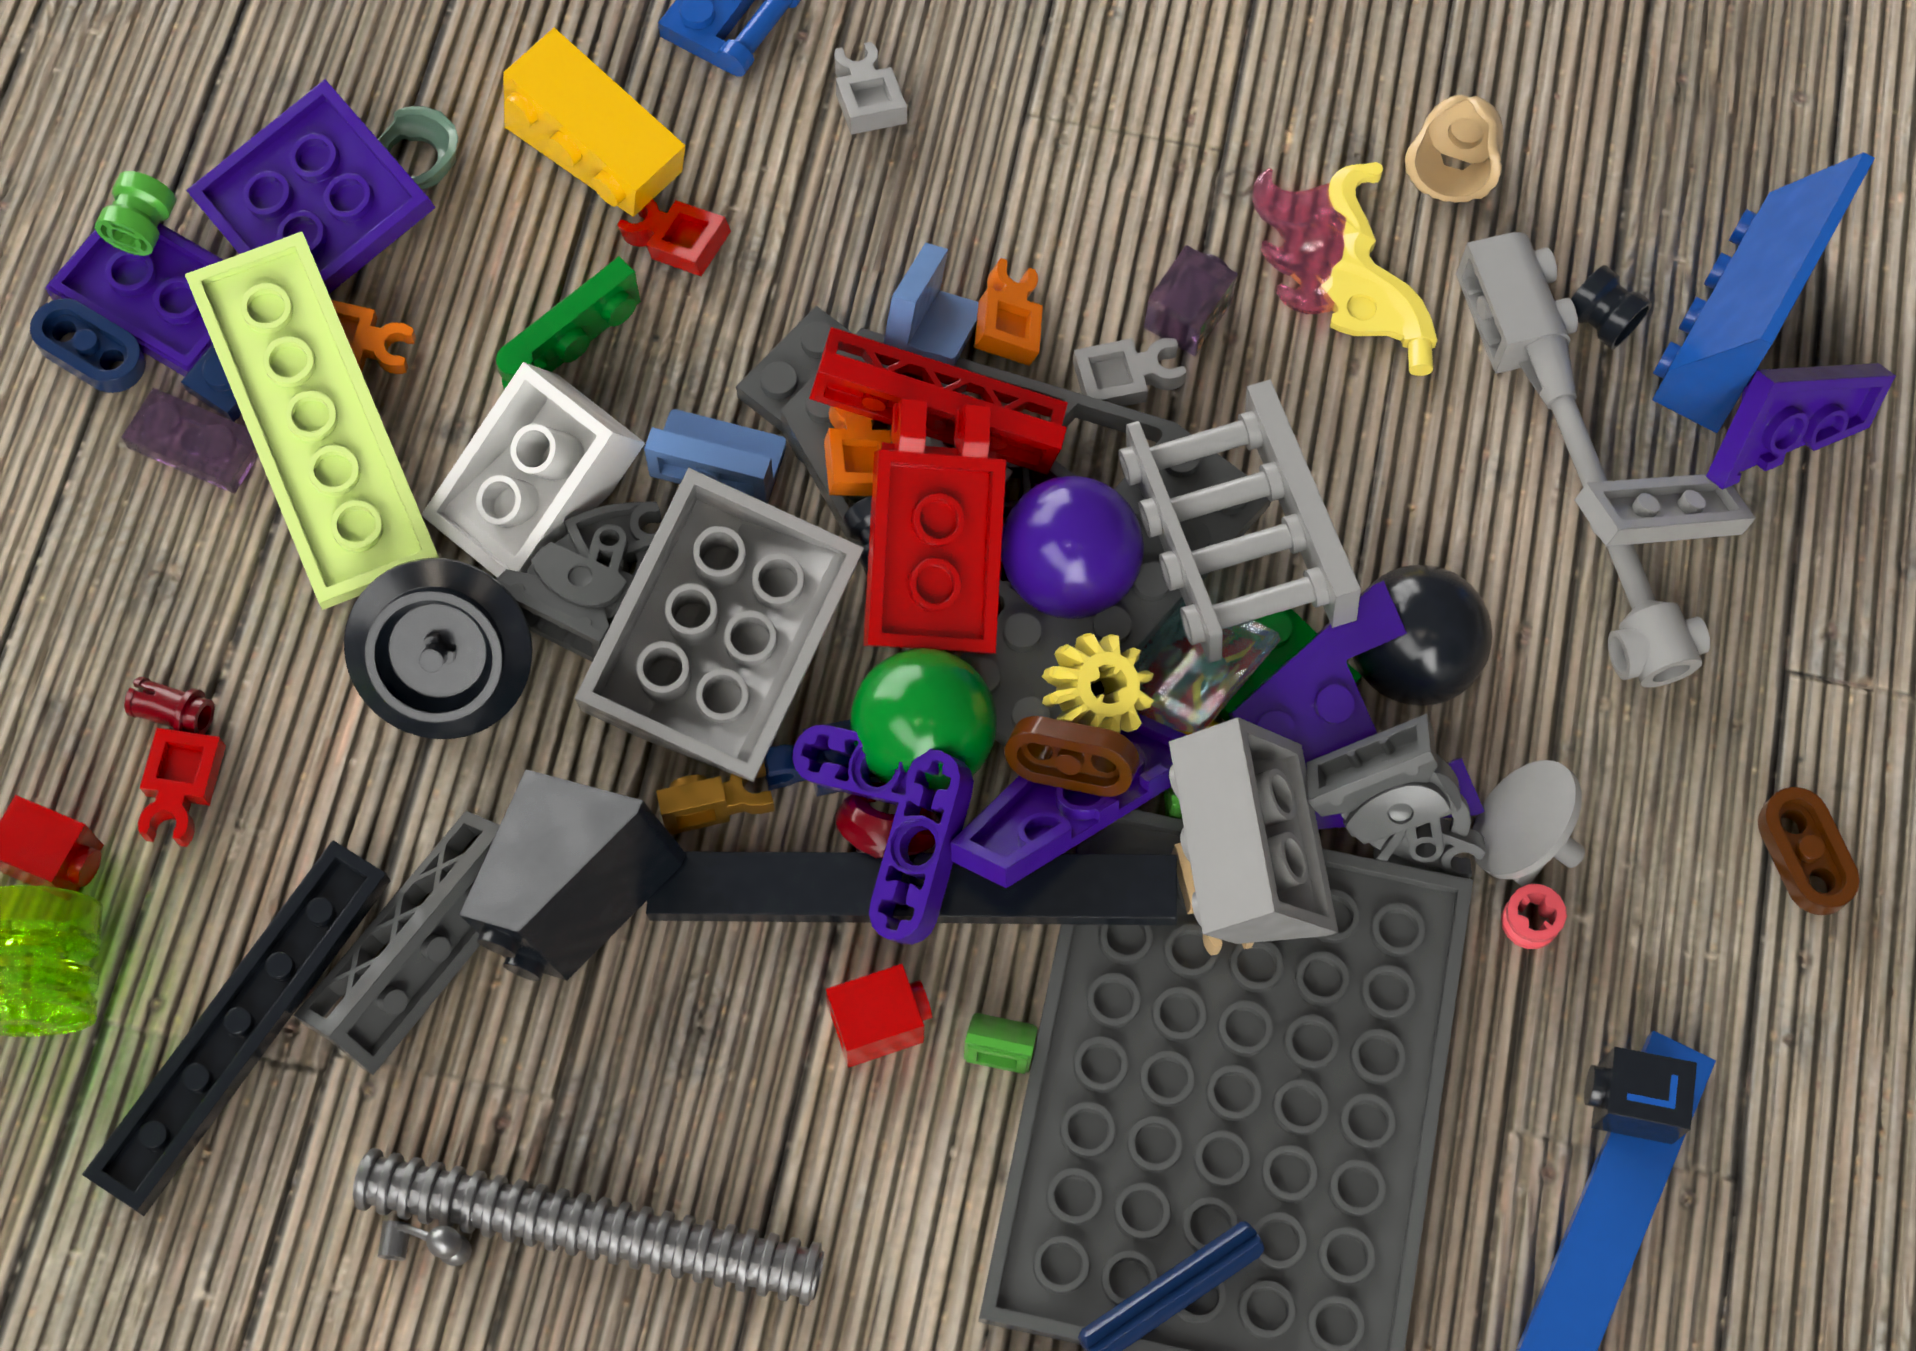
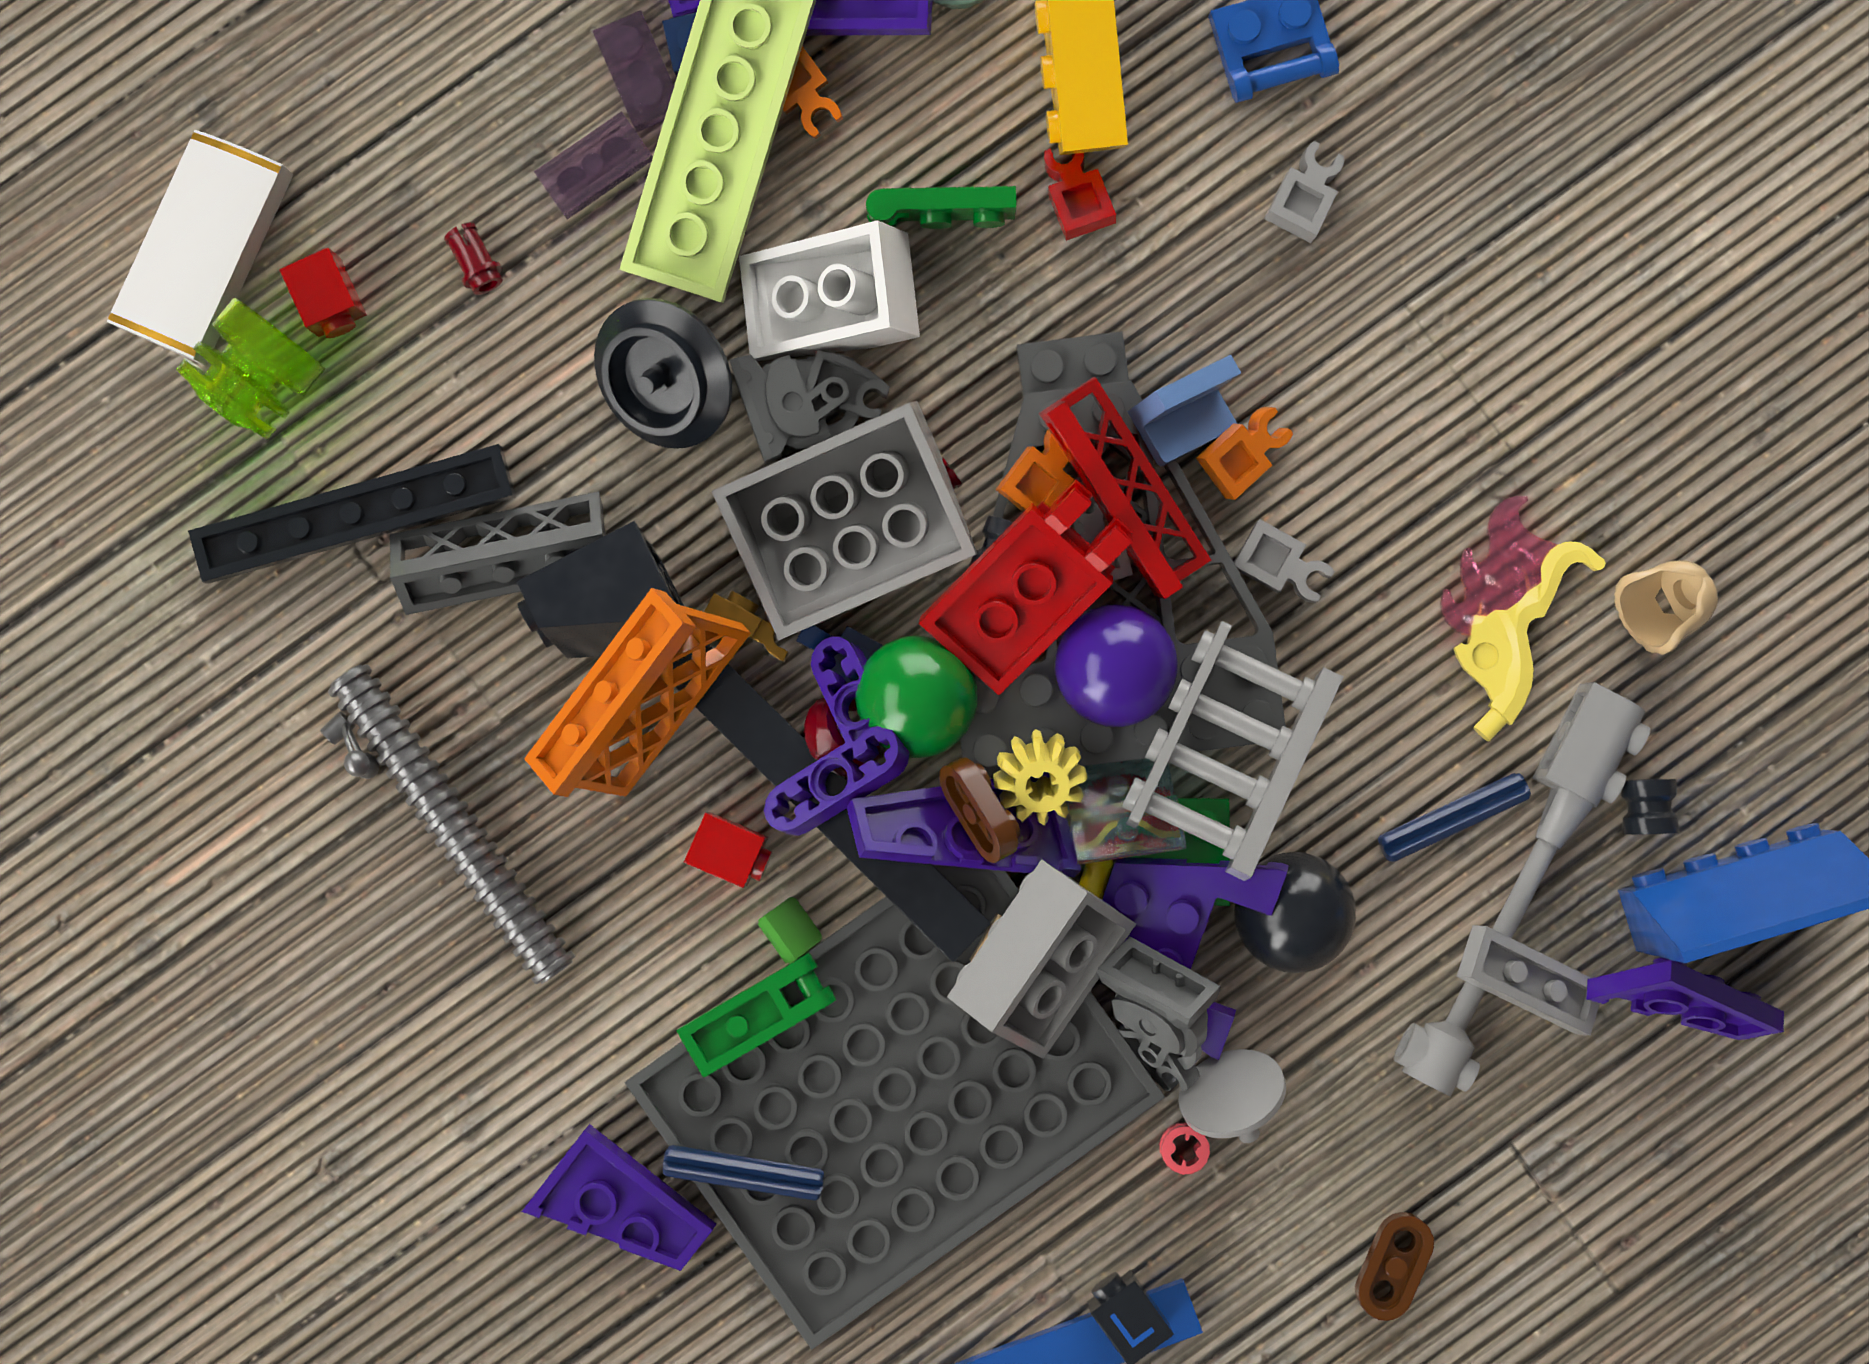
camera: 45 degrees right, 20 degrees up
red plate [138,728,226,847] -> none
medium blue panel [644,409,787,504] -> none
clear purple brick [1144,245,1238,356] -> none
none -> orange fence [524,588,751,797]
none -> clear purple plate [534,111,653,219]
none -> green plate [676,952,837,1078]
none -> dark blue axle [1378,773,1531,862]

